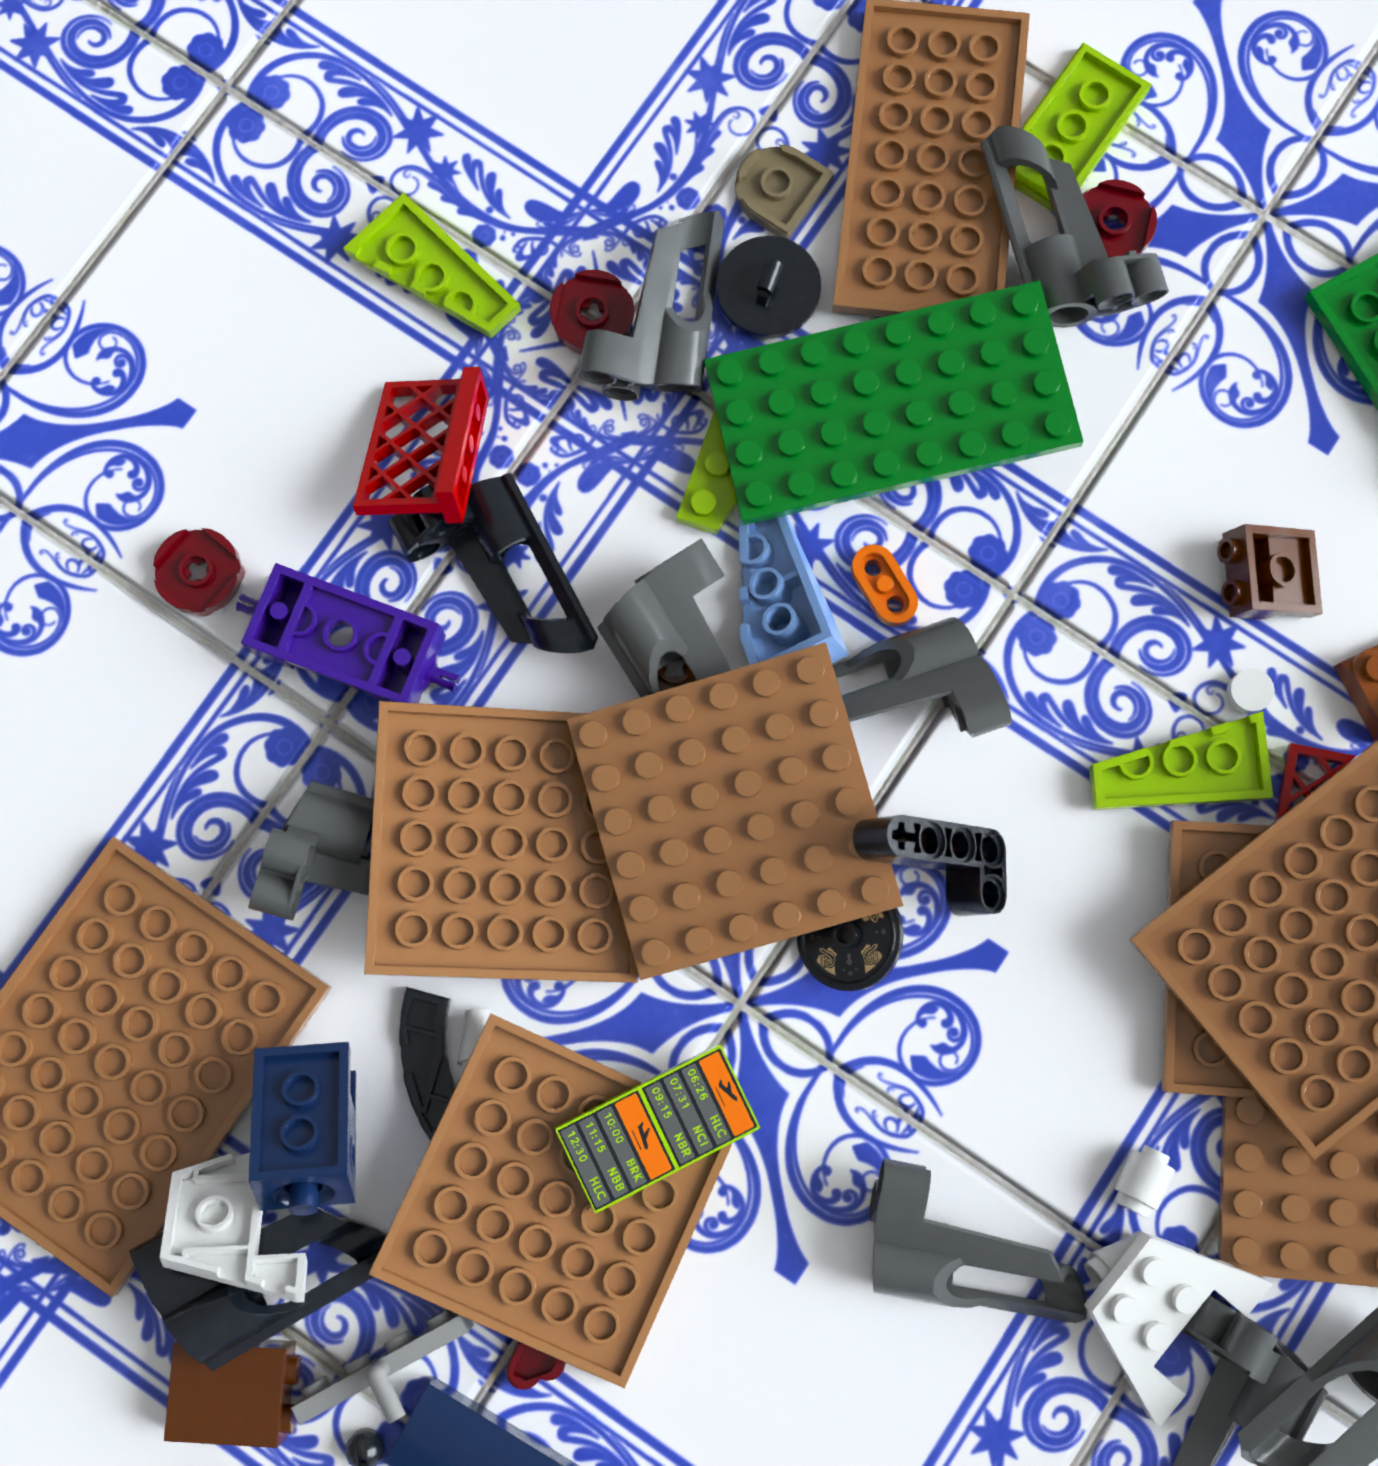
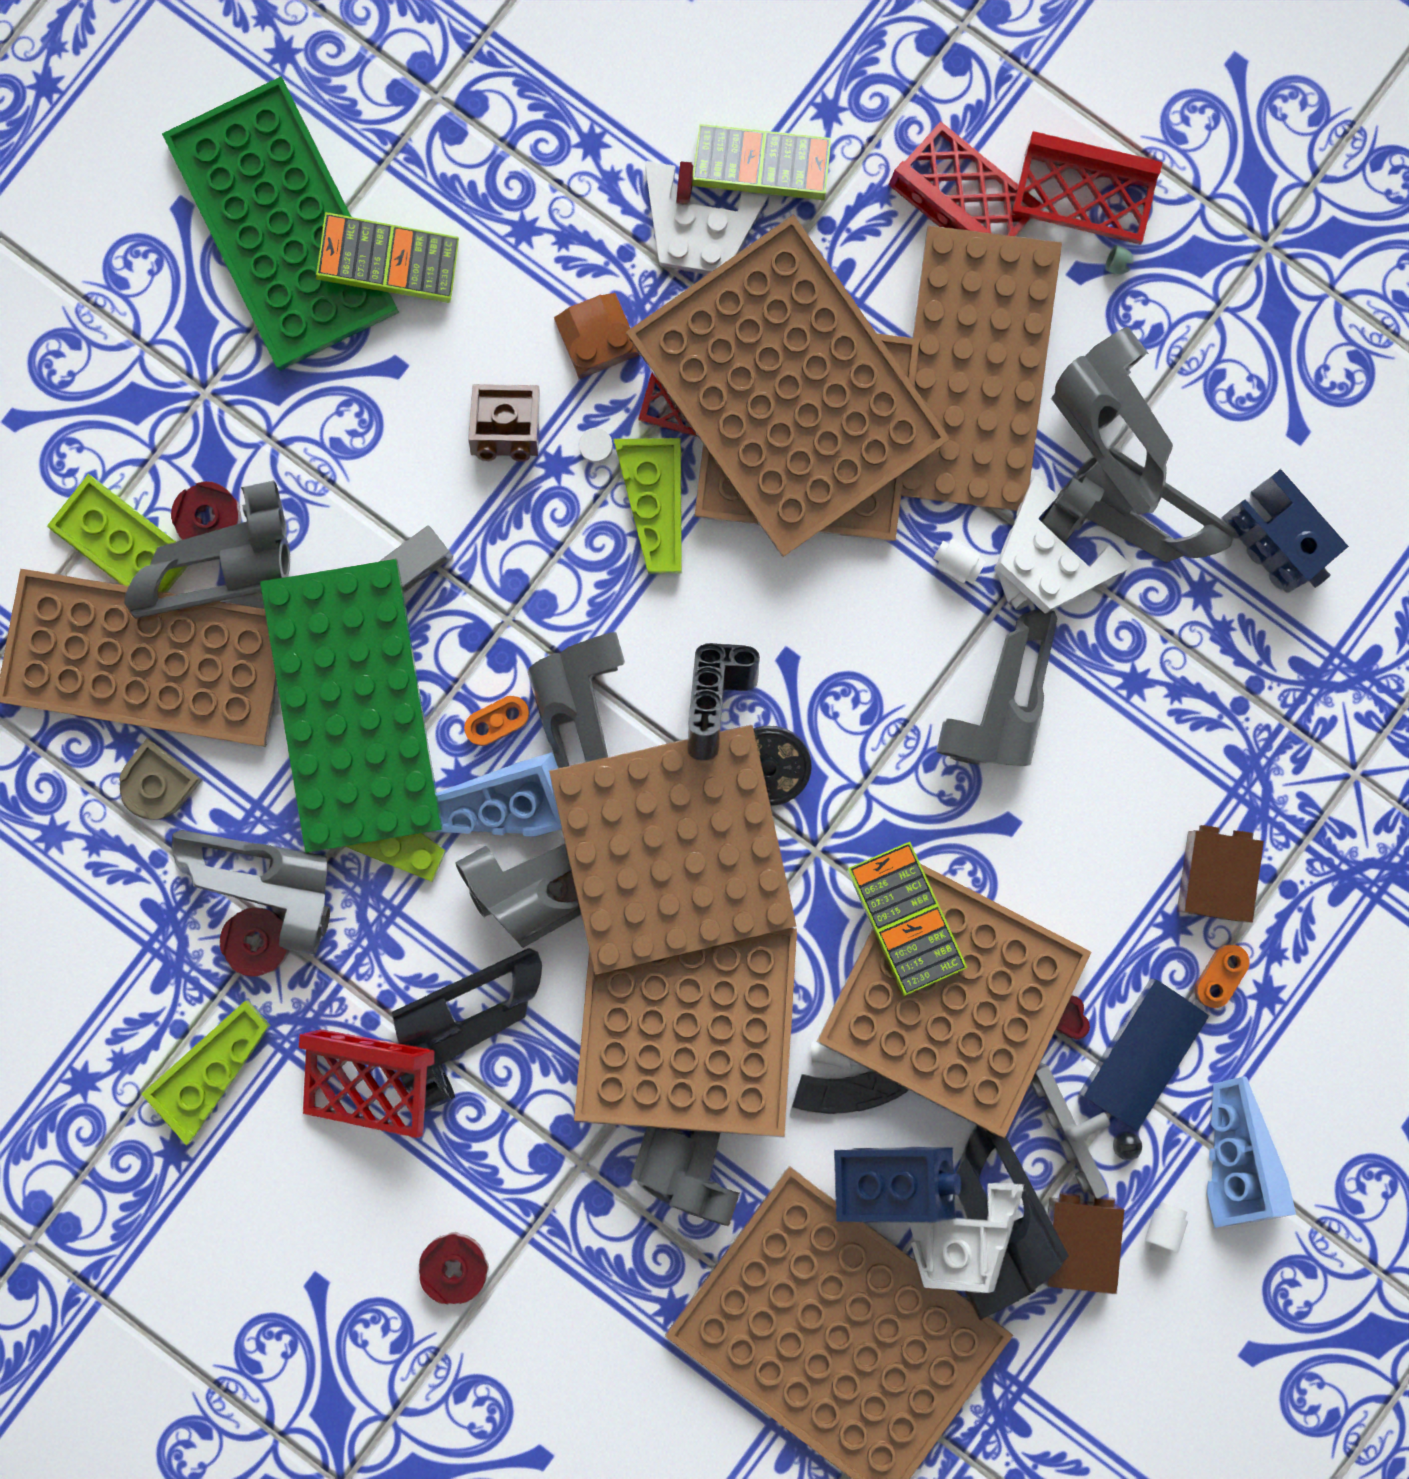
camera: 90 degrees left, 5 degrees up
dark purple brick [236,563,461,703] -> none
black shield [716,236,821,338] -> none
none -> light grey panel [378,525,453,594]

